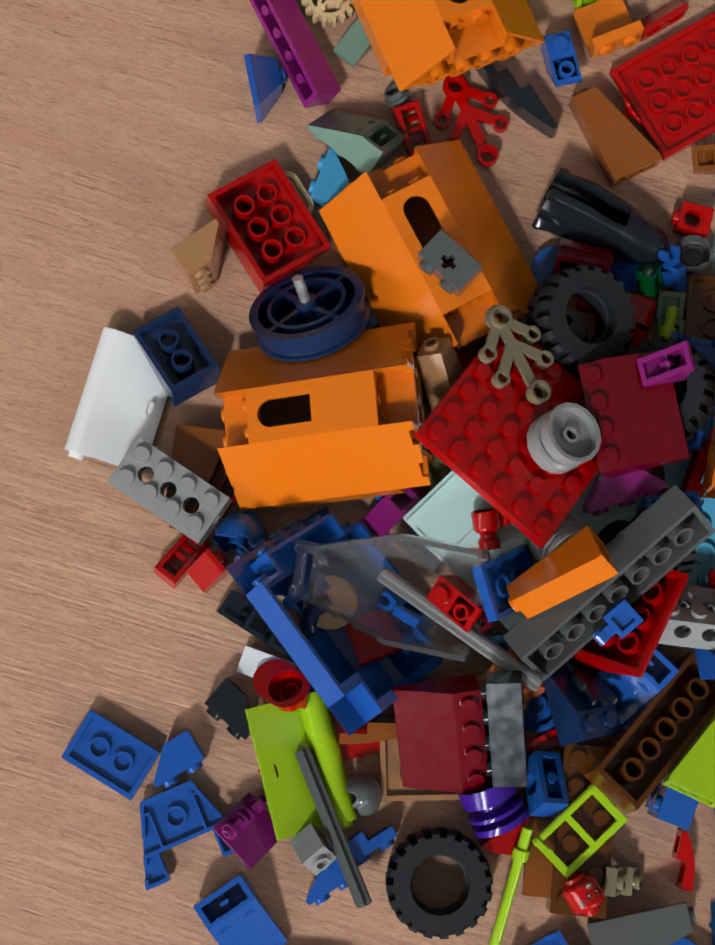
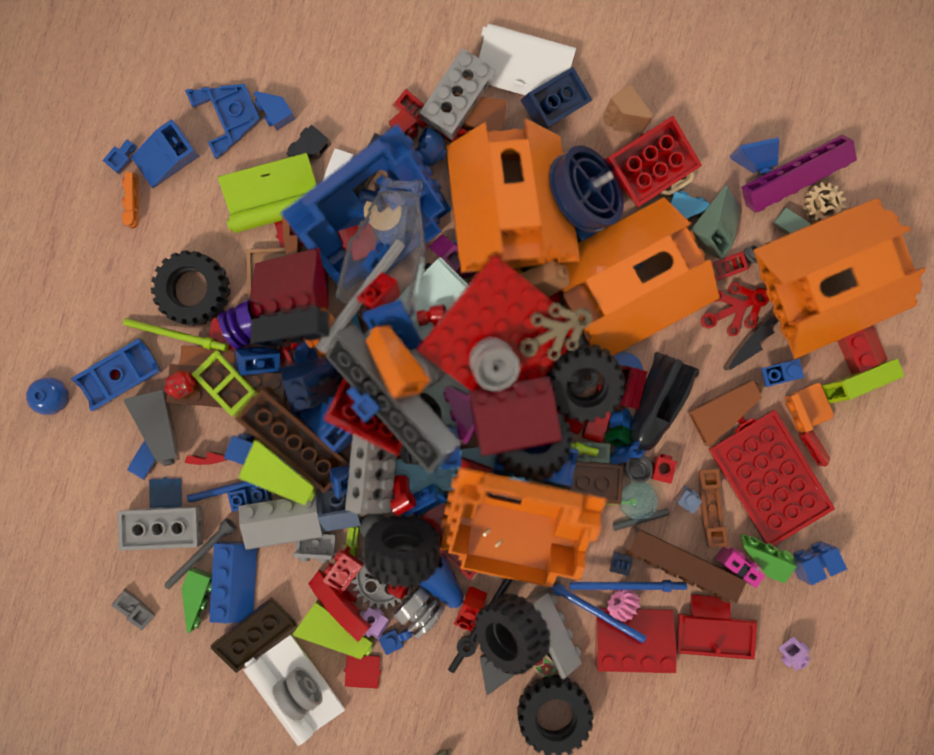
camera: 90 degrees right, 5 degrees up
blue plate [61,709,161,801] -> none
magenta hinge [212,792,278,869] -> none
red piece [252,659,311,712] -> none
light grey brick [289,823,337,876] -> none
dark grey axle [295,747,372,908] -> none
blue slope [306,824,398,906] -> none
dark grey hair [346,773,382,816] -> none
dark grey brick [417,229,483,297] -> none
dark tan slope [604,865,643,897] -> none
magenta slope [637,341,696,387] -> none

